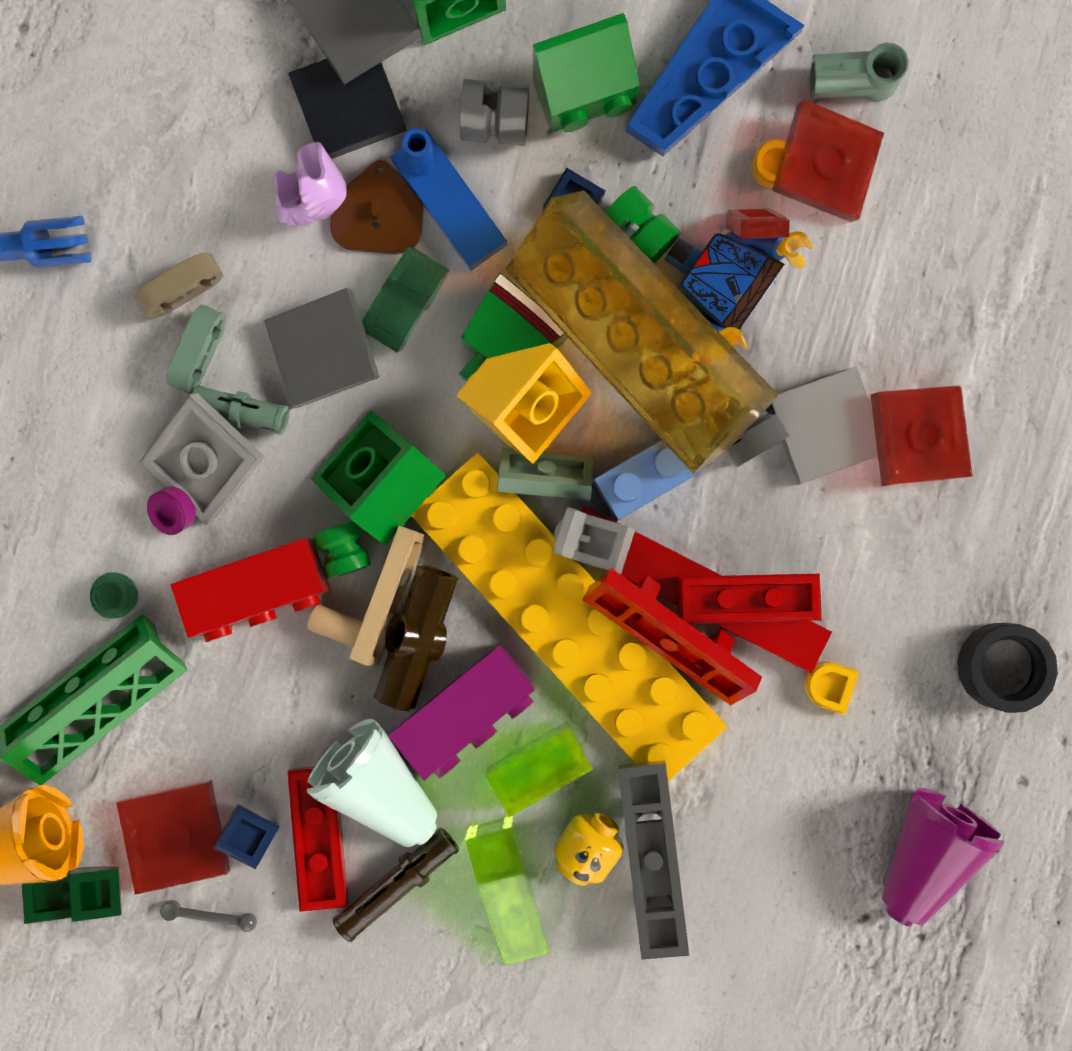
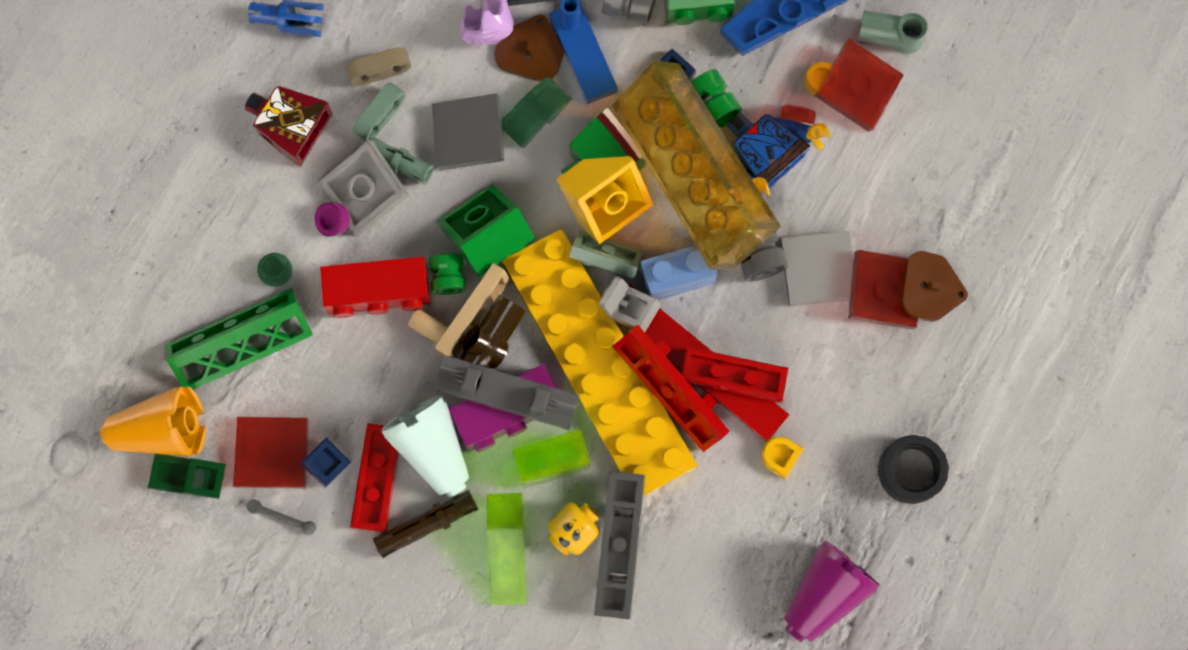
camera: 10 degrees right, 10 degrees down
none -> torso [245,86,333,167]
none -> dark grey hinge [433,355,580,431]
none -> reddish brown piece [901,251,968,322]

